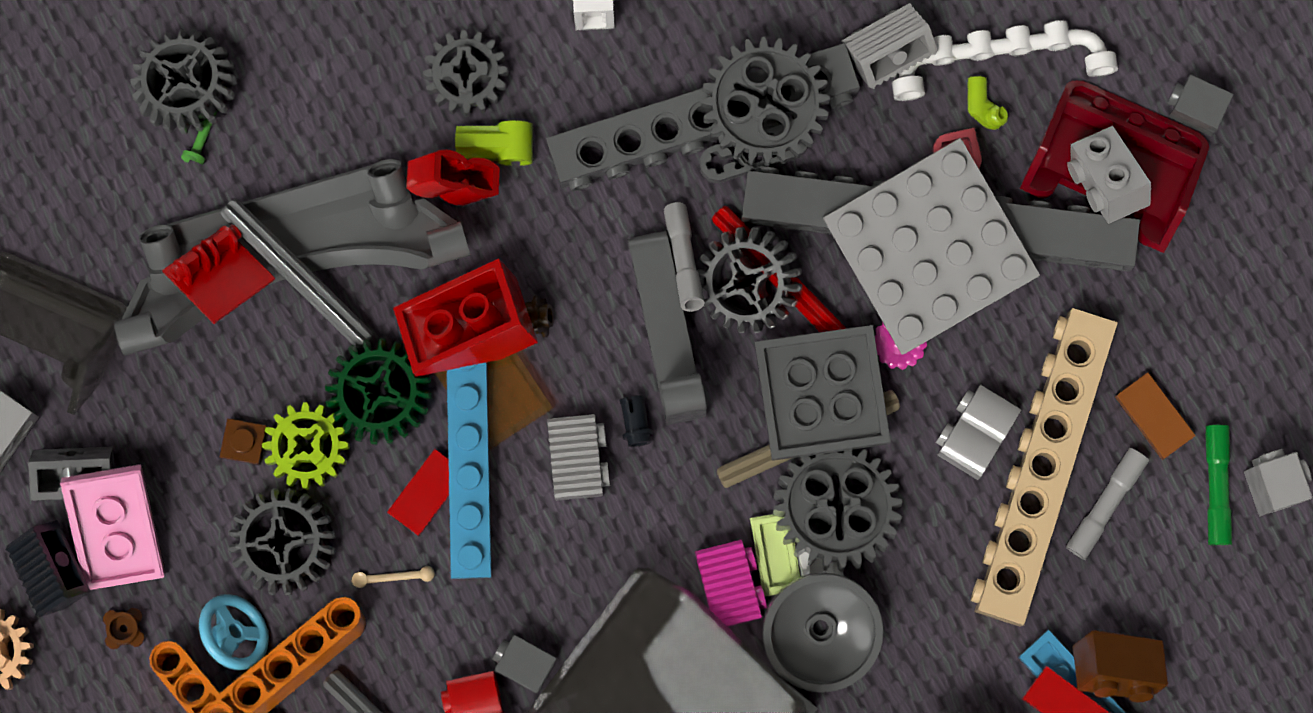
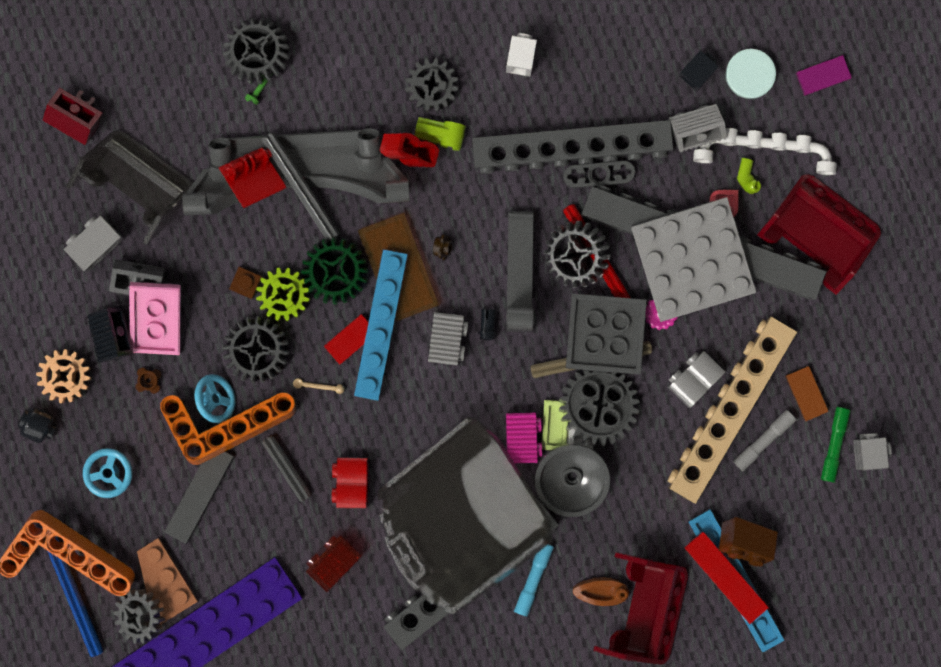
camera: 10 degrees right, 5 degrees up
red slope [393,258,538,377] -> none
dark grey brick [492,635,557,694] -> none
light grey piece [664,202,704,312] -> none
dark grey gear [701,37,830,166] -> none
light grey brick [1067,126,1151,224] -> none
dark grey brick [1167,75,1233,136] -> none

